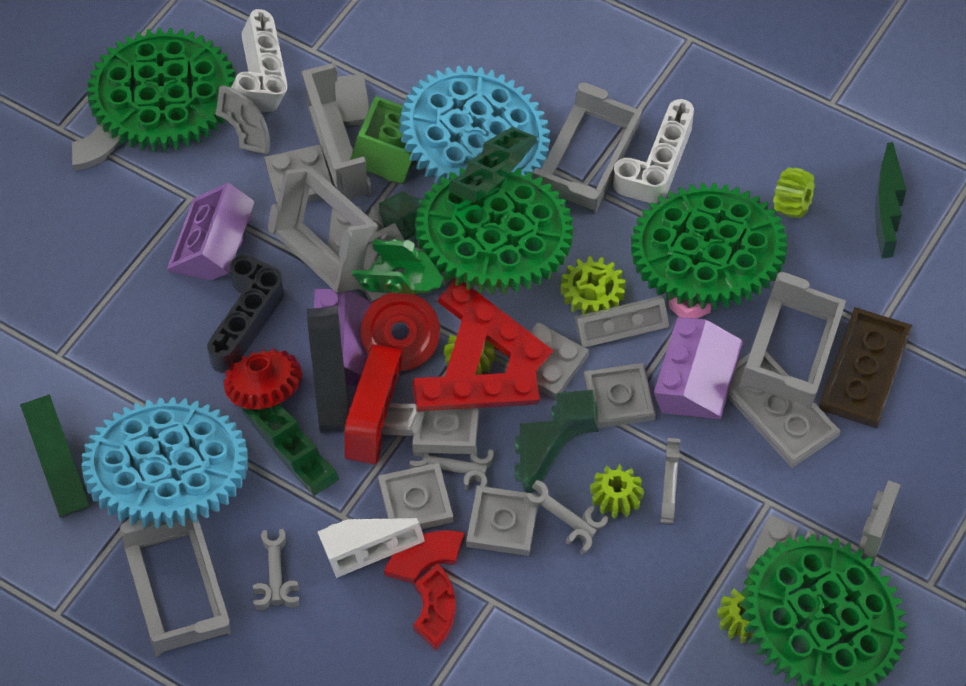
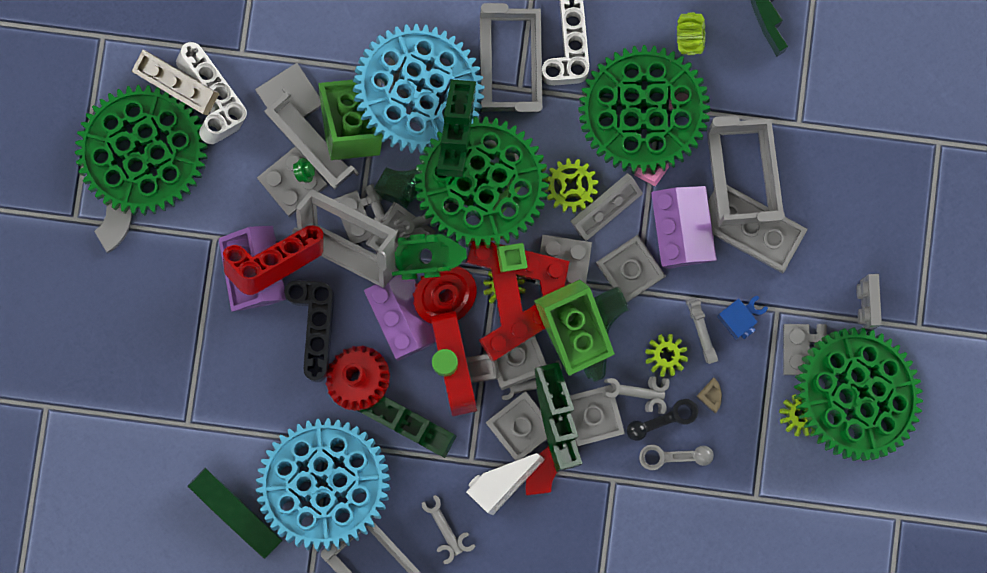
camera: 25 degrees left, 25 degrees up
light grey tile [216,85,270,154] -> none
black beam [307,306,349,433] -> none
red tile [413,563,456,651] -> none
dark brown tile [819,307,913,429] -> none
none -> plate [132,50,220,116]
none -> red beam [223,225,324,295]
none -> green plate [293,158,315,183]
none -> bright green tile [432,349,458,376]
none -> bright green tile [496,243,528,273]
none -> bright green slope [534,280,615,376]
none -> dark green slope [534,362,583,472]
none -> black piece [627,399,698,441]
none -> light grey piece [639,445,714,470]
none -> dark tan tile [696,378,722,413]
none -> blue brick [717,296,768,340]

